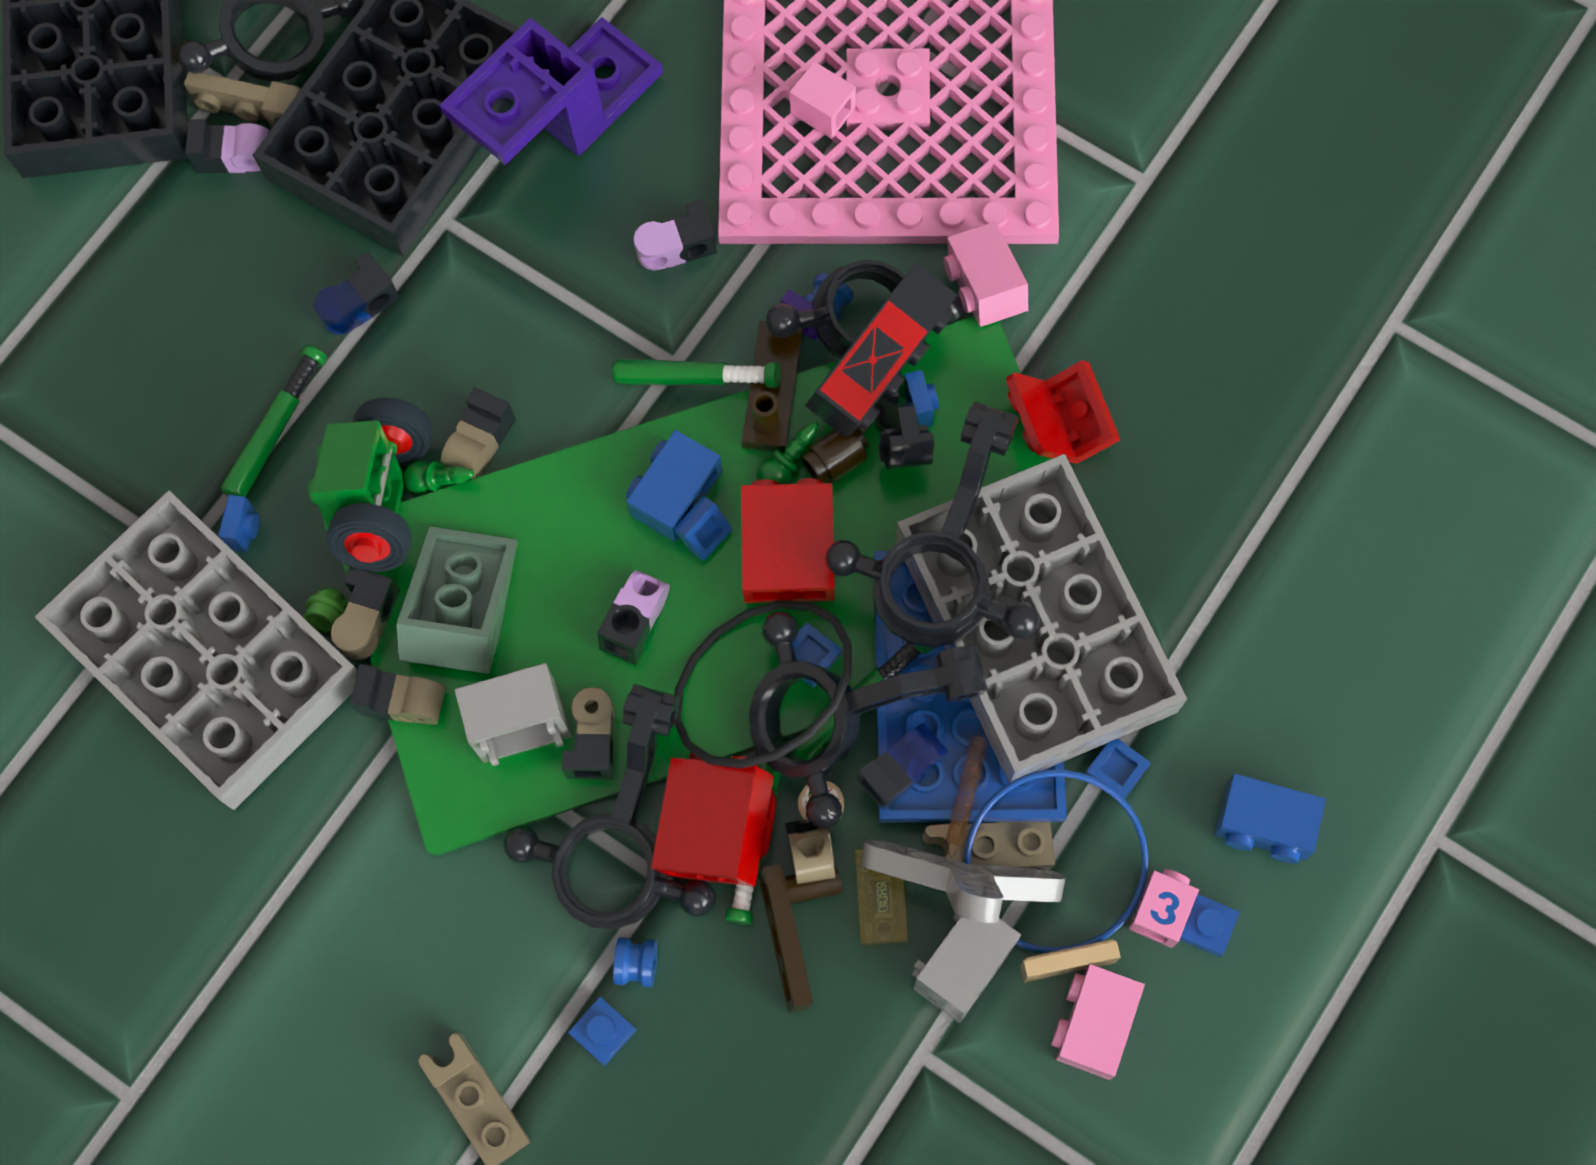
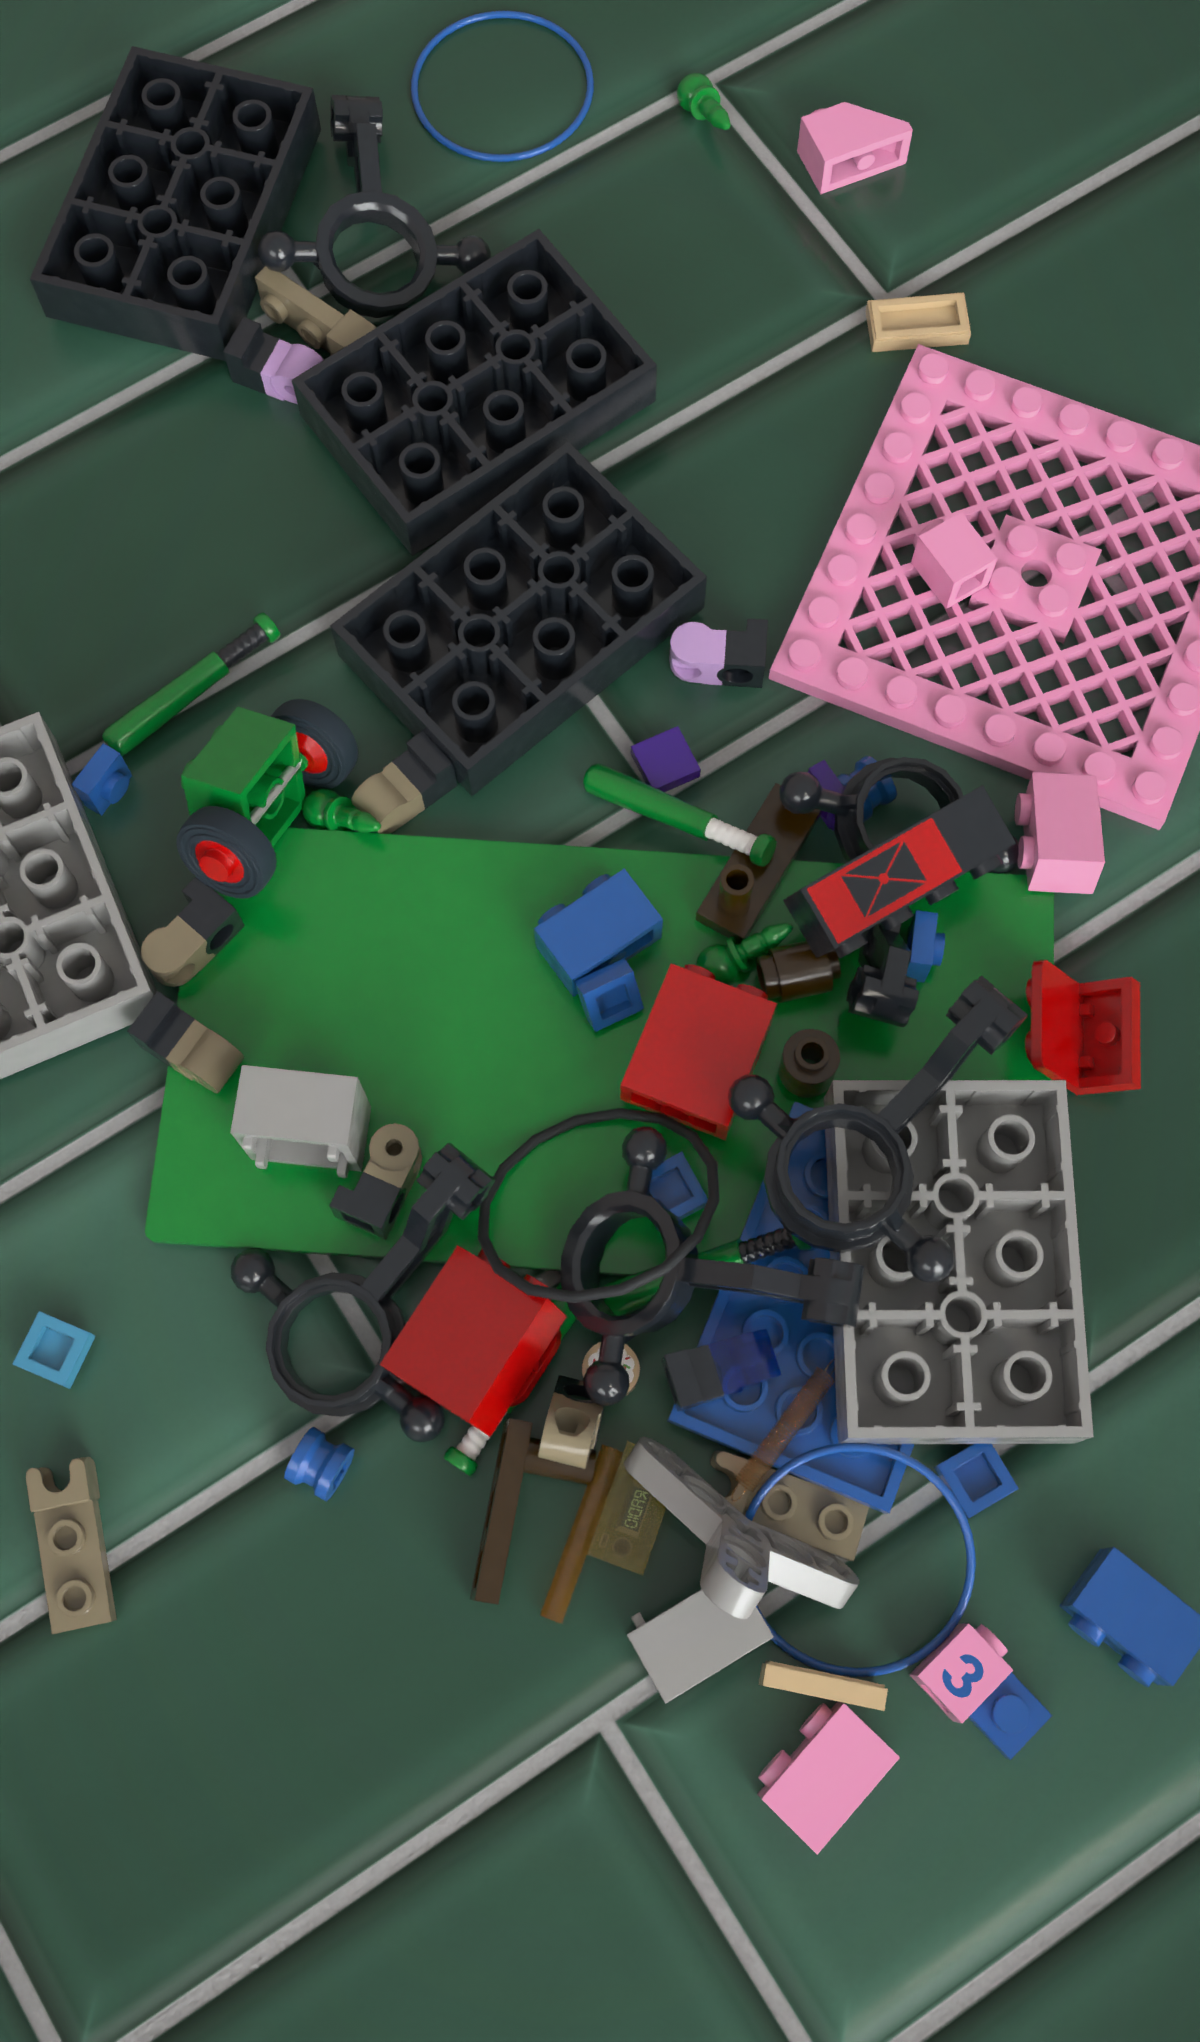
camera: 20 degrees right, 0 degrees up
bright green plate [303,588,348,634] -> none
leg [314,251,400,335] -> none
sand green slope [397,526,517,674] -> none
dark purple bracket [440,17,663,165] -> none
blue plate [568,997,636,1066] -> none
leg [597,570,670,666] -> none
none -> dark azure plate [13,1311,96,1389]
none -> black brick [330,441,707,796]
none -> clear orange bar [540,1445,623,1624]
none -> dark purple tile [631,726,701,792]
none -> dark brown brick [779,1029,840,1098]

